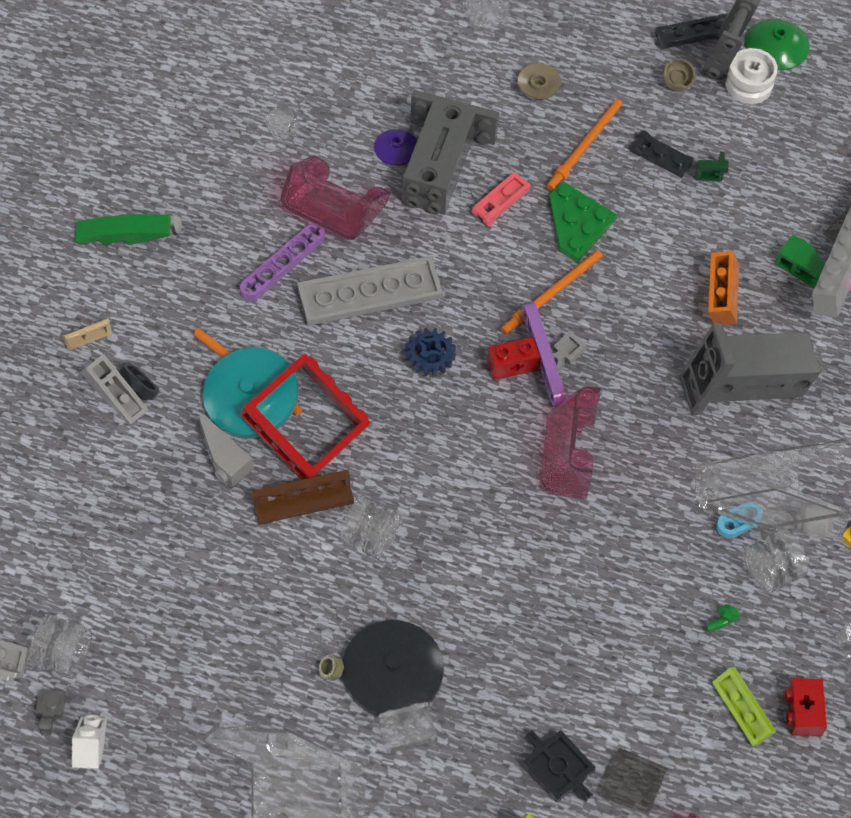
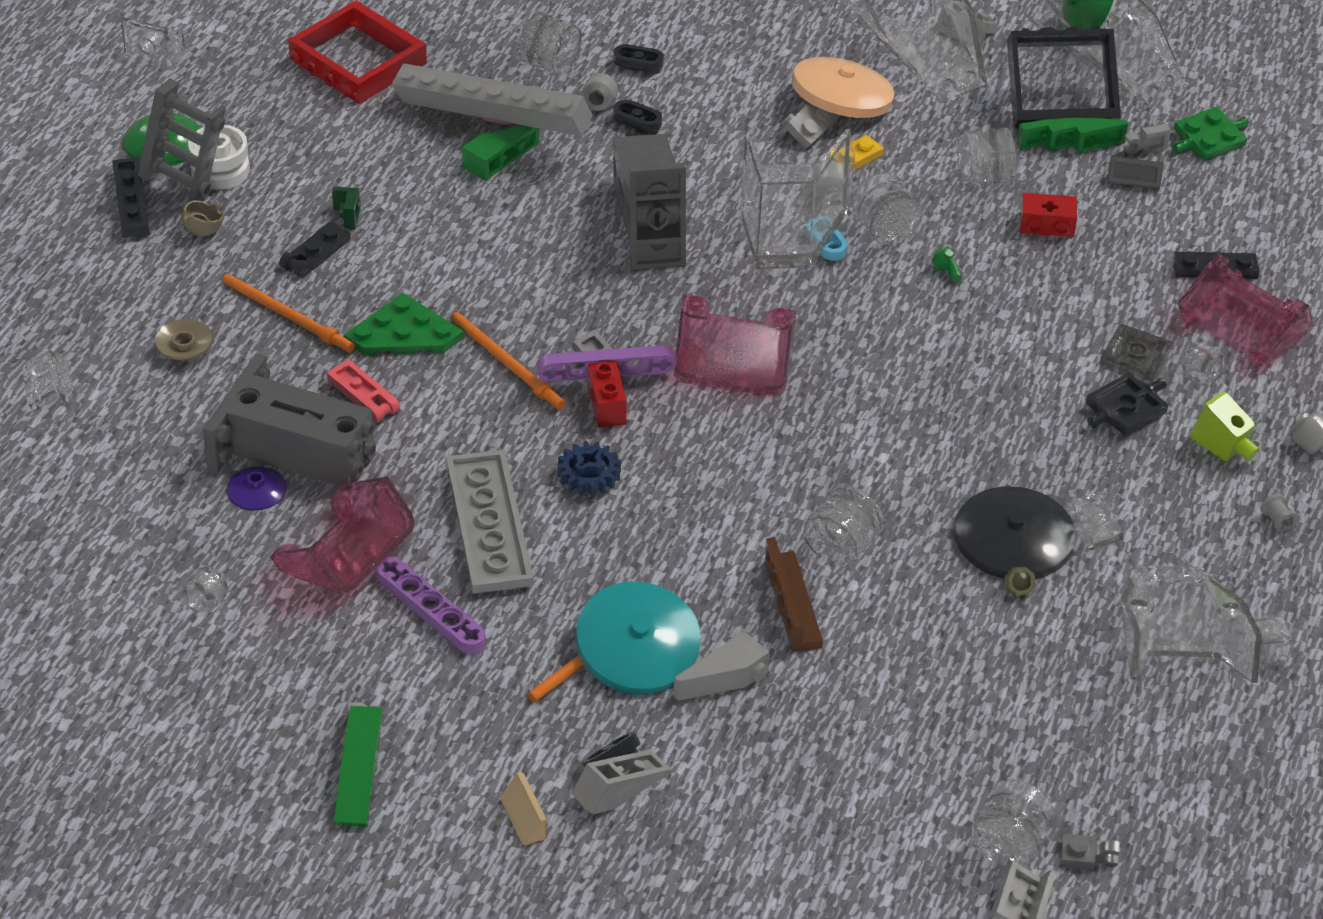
camera: 85 degrees left, 15 degrees down
white slope [72,715,107,769] -> none
red window [239,353,371,480] -> none
orange brick [708,251,739,325] -> none
lime plate [712,667,776,746] -> none

